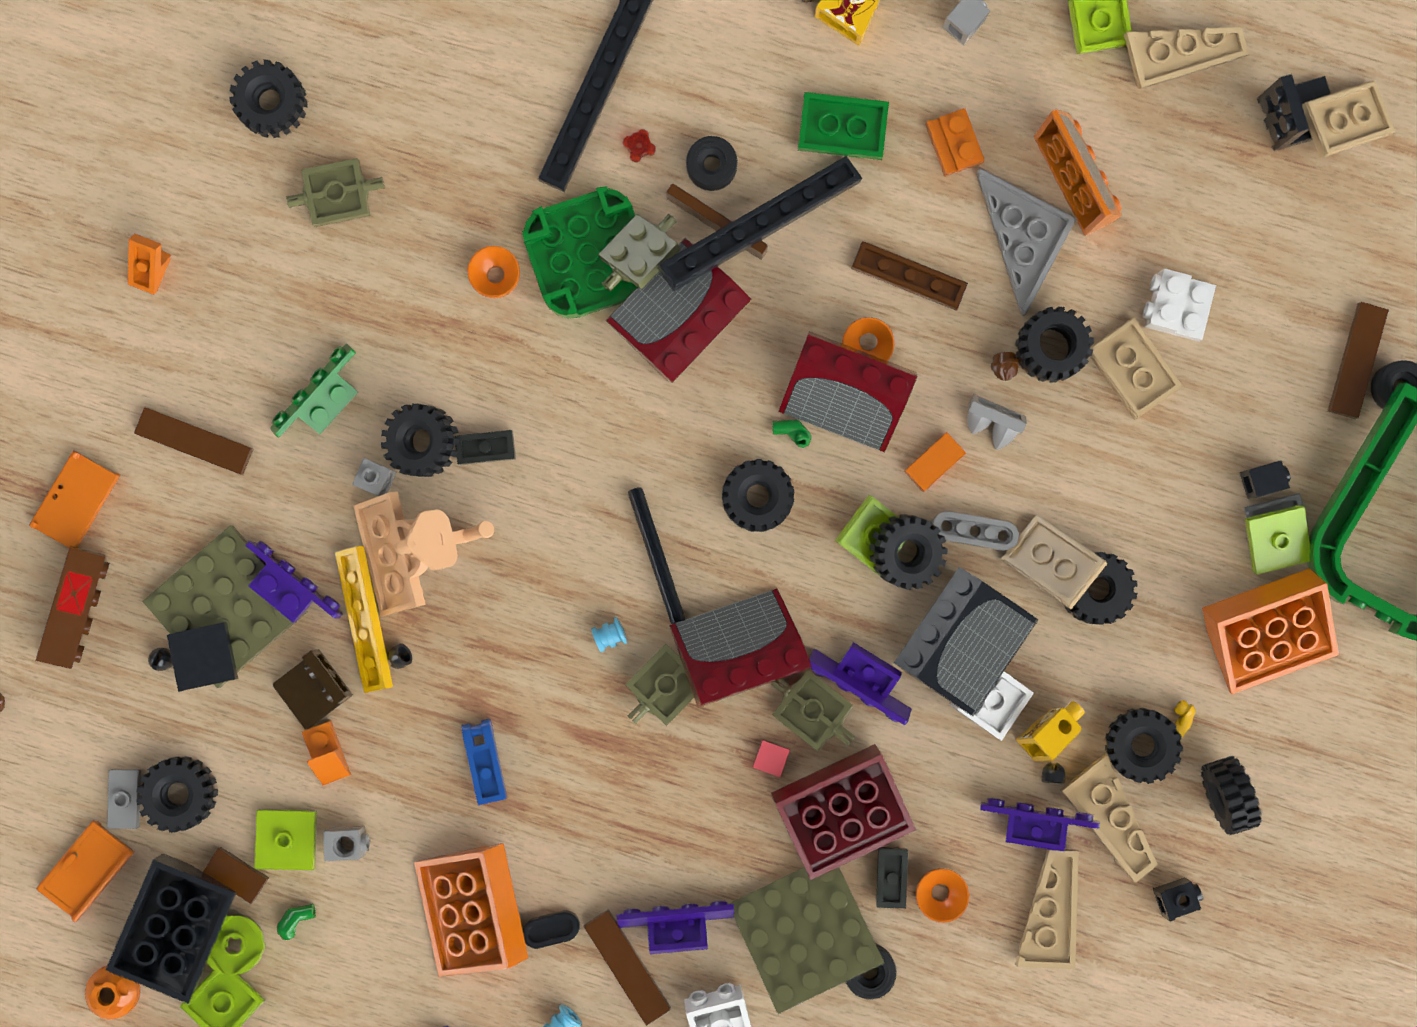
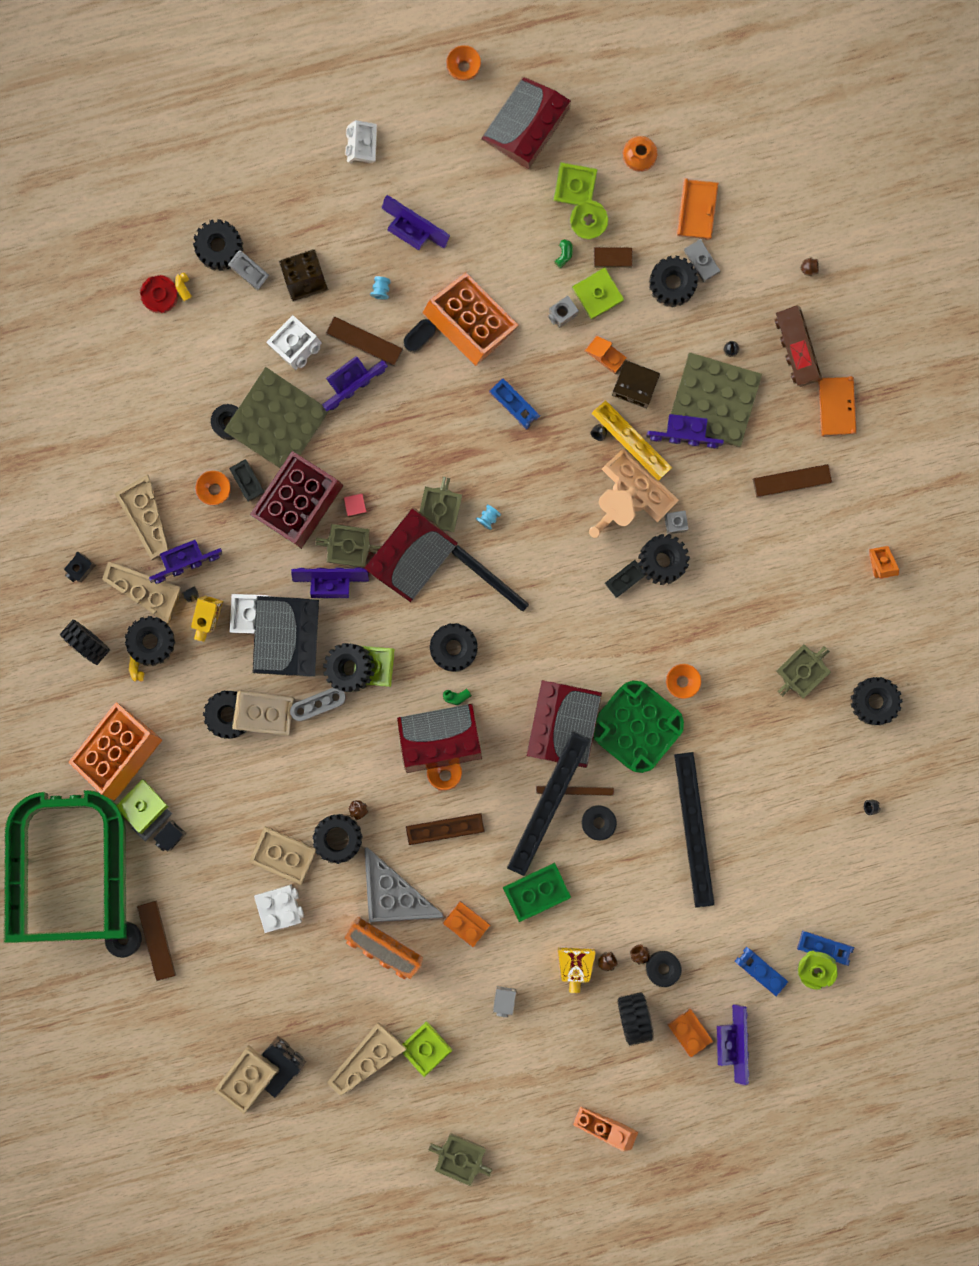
camera: 155 degrees right, 0 degrees up
black slope [106,853,237,1004] -> none
black tile [167,622,238,692] -> none
bracket [270,343,358,438] -> none
olive plate [598,214,680,292] -> none
clear red plate [623,129,656,162] -> none
orange tile [904,432,966,492] -> none
light grey tile [967,394,1027,450] -> none

